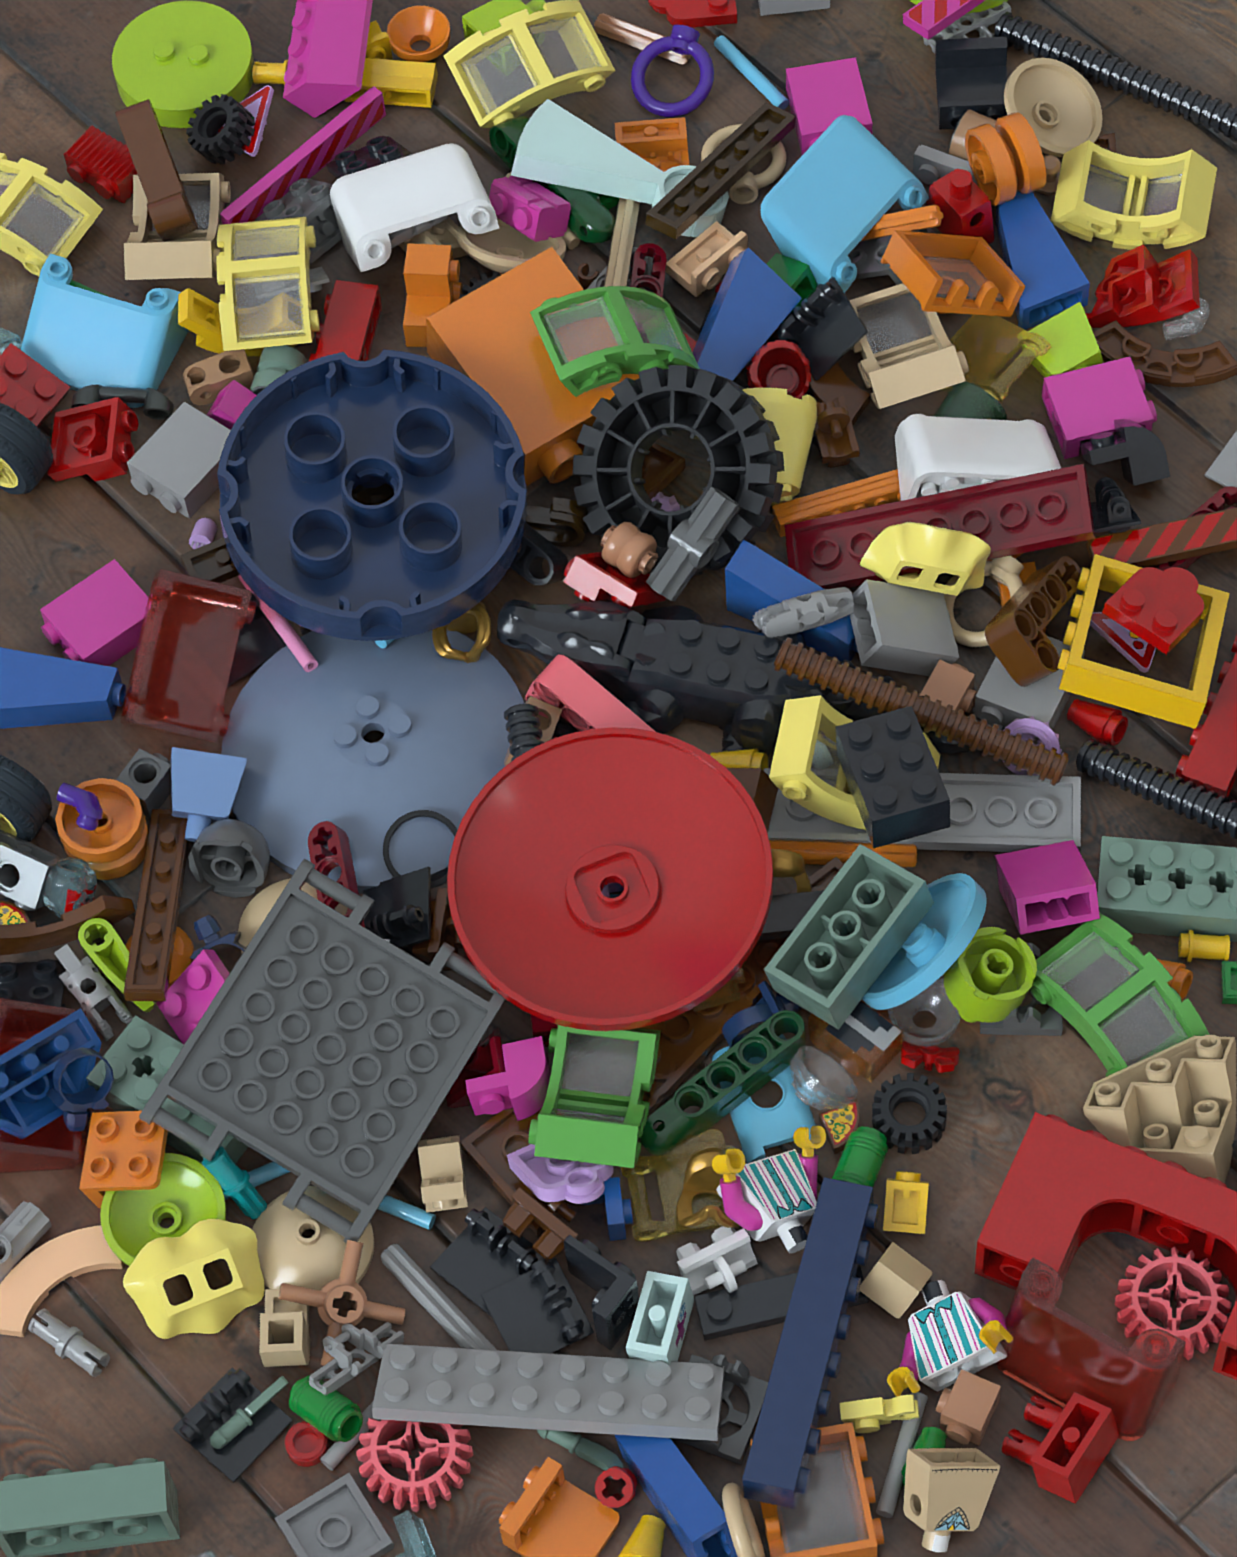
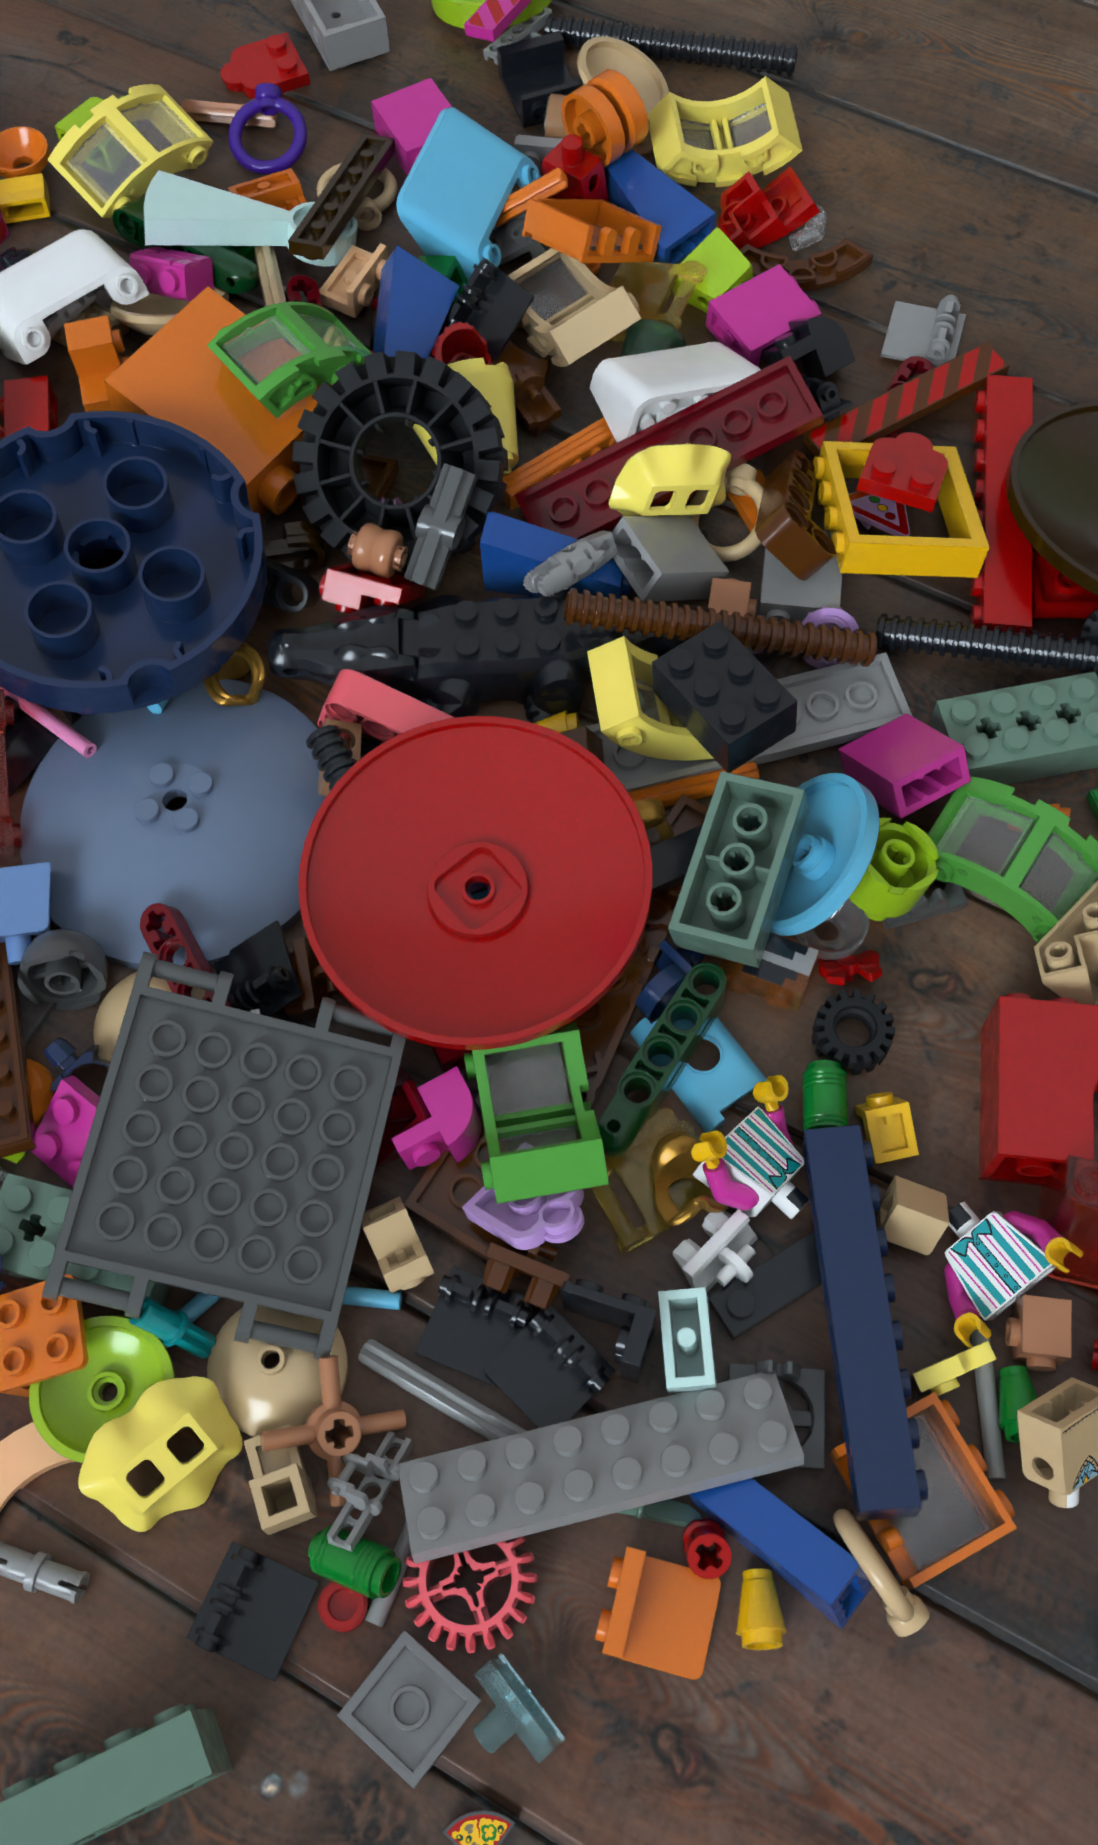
camera: 20 degrees left, 5 degrees up
sand green piece [210,1376,289,1449] -> none
black piece [383,810,457,889] -> none
blue bracket [581,1177,633,1241] -> none
medium azure bar [714,35,789,110] -> none
clear piece [790,1045,858,1111] -> none
tile [819,1099,860,1154] -> none
red cone [1067,699,1128,746] -> none
yellow pin [1178,929,1230,962] -> none

